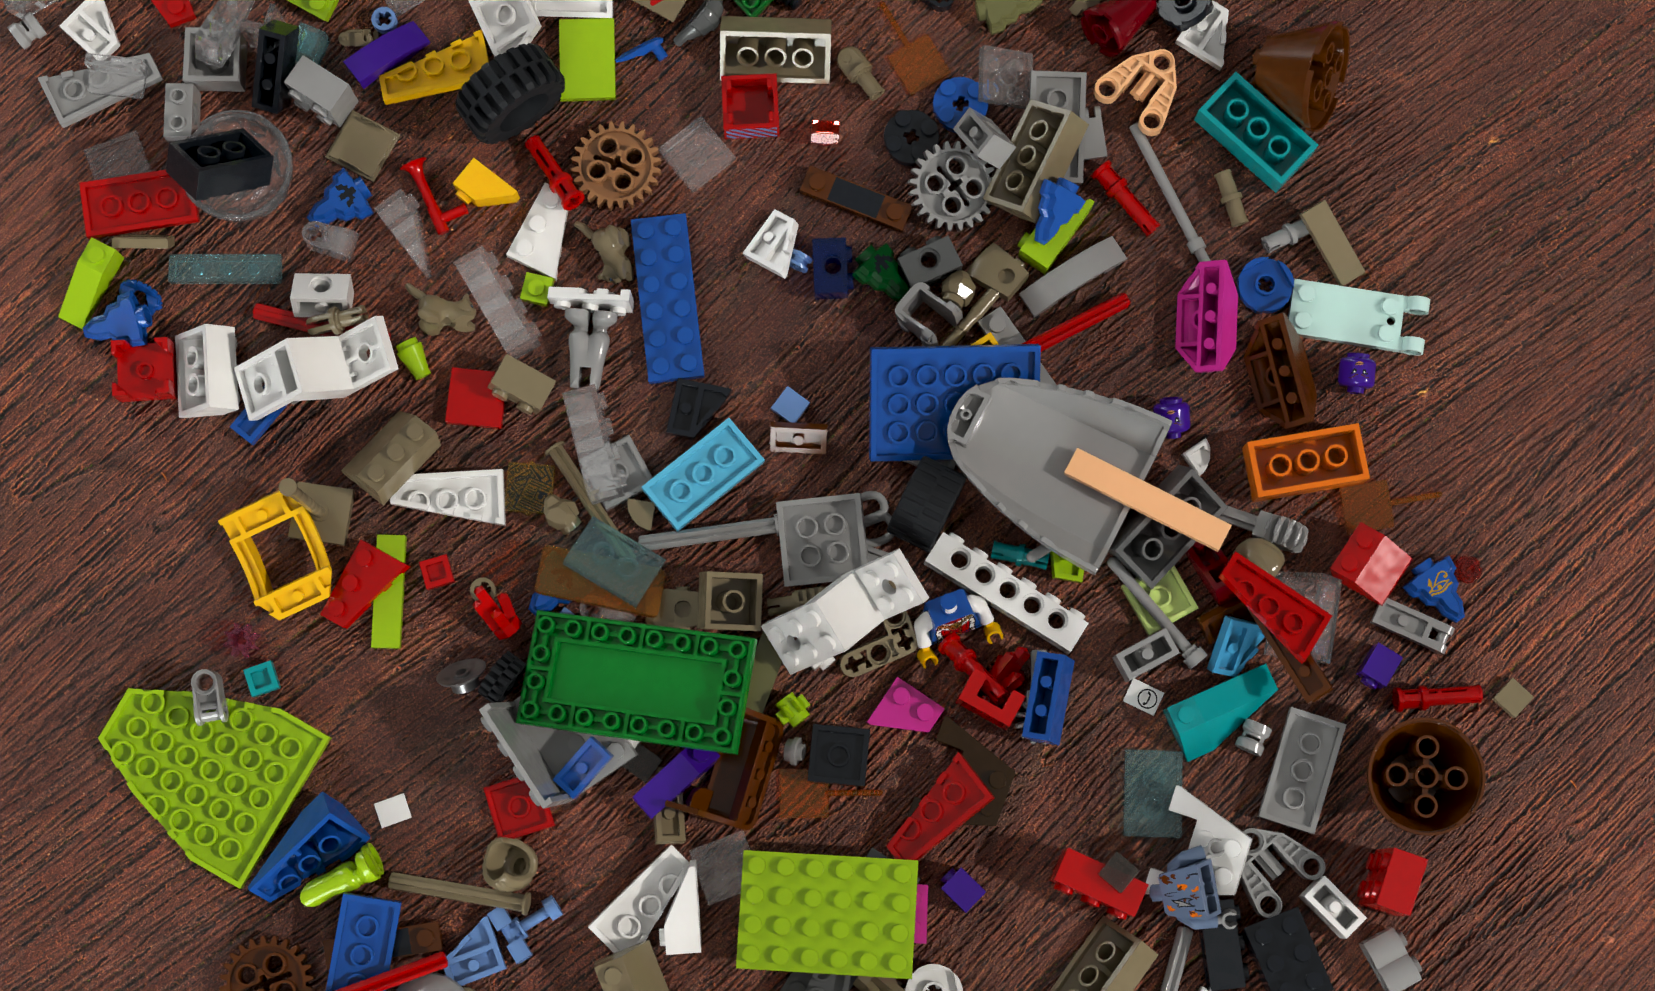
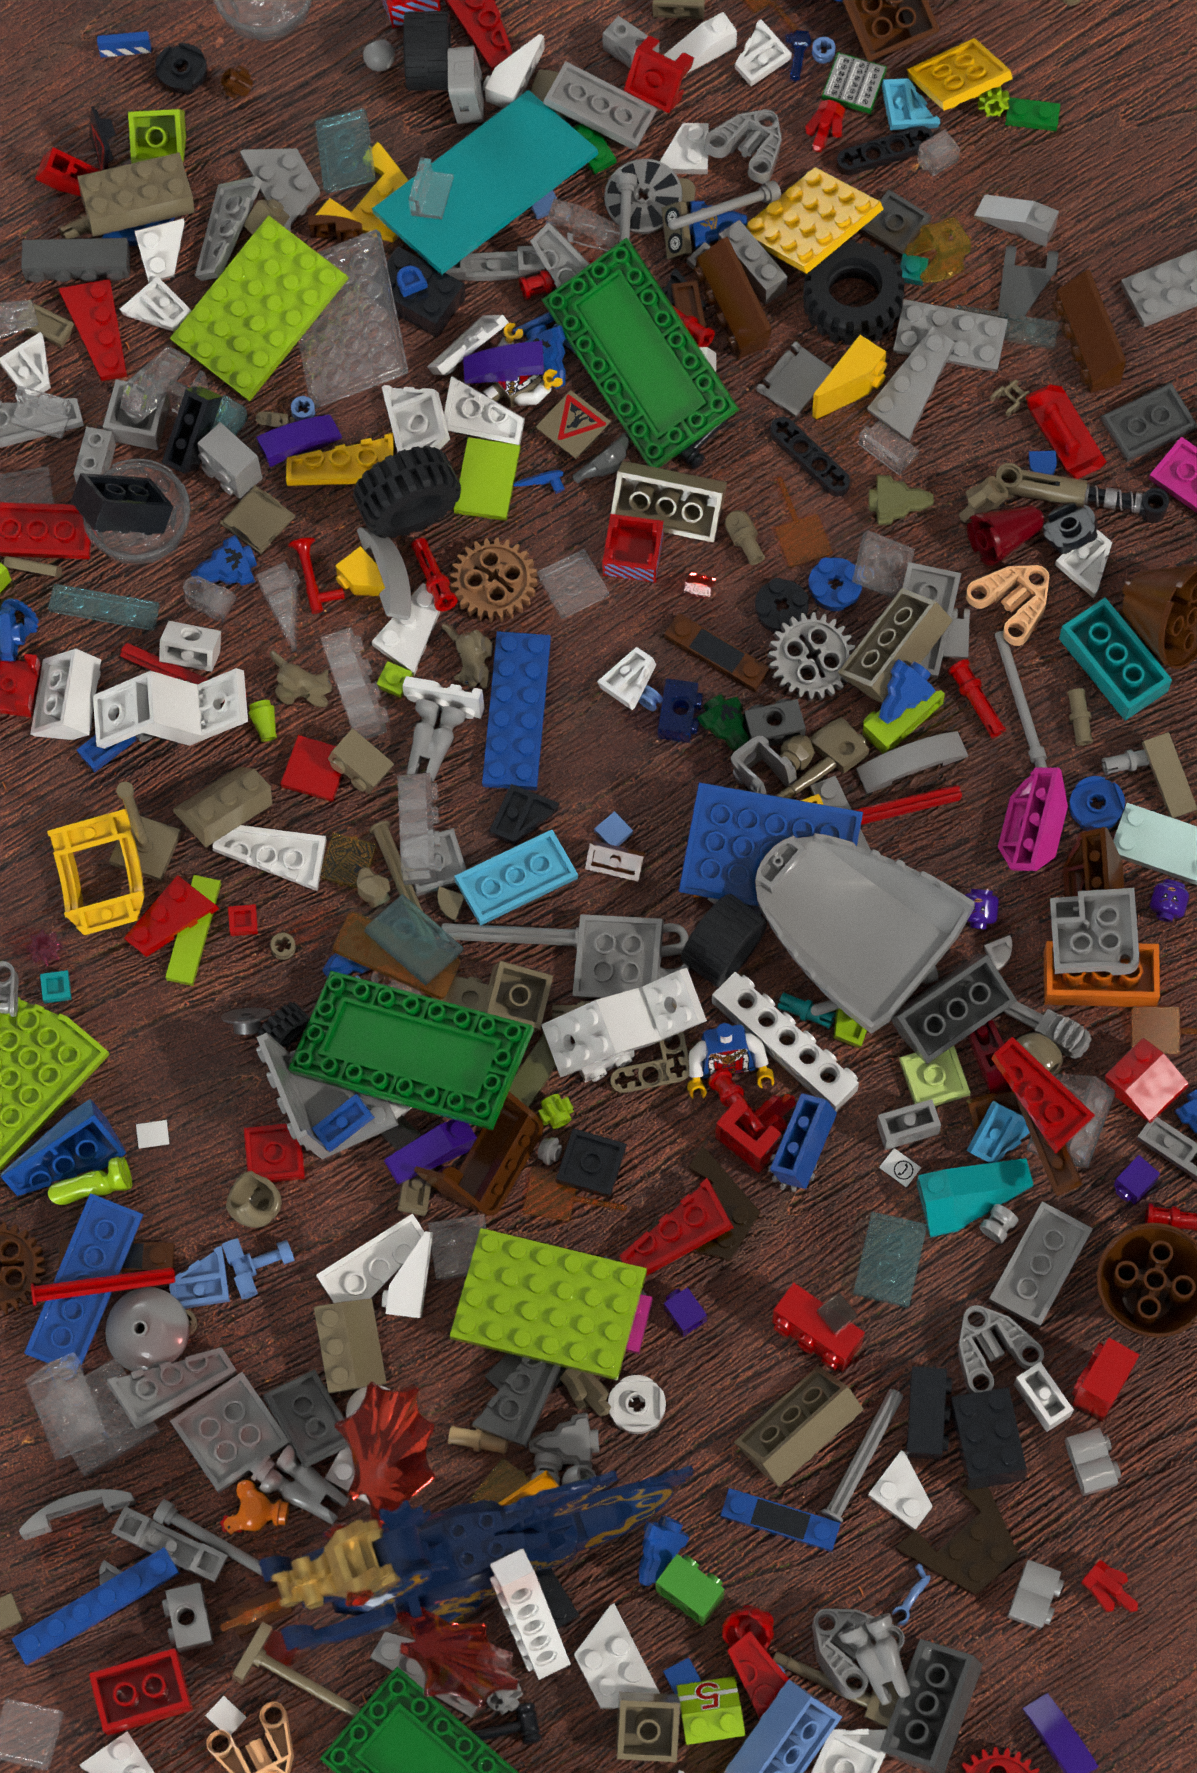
camera: 15 degrees right, 10 degrees down
dark tan arm [306,305,368,335] -> none
dark tan axle [388,872,531,915] -> none
red rock [473,586,522,640] -> none
dark pink wing [867,677,945,733] -> none
light grey brick [953,107,1016,169] -> none
light nougat tile [1064,448,1232,552] -> none
light grey piece [1107,557,1207,670] -> none
white wing [1145,785,1253,895] -> none
sand blue torso [1149,838,1237,930] -> none
none -> light grey slope [357,527,411,620]
none -> light grey slope [1050,888,1139,975]

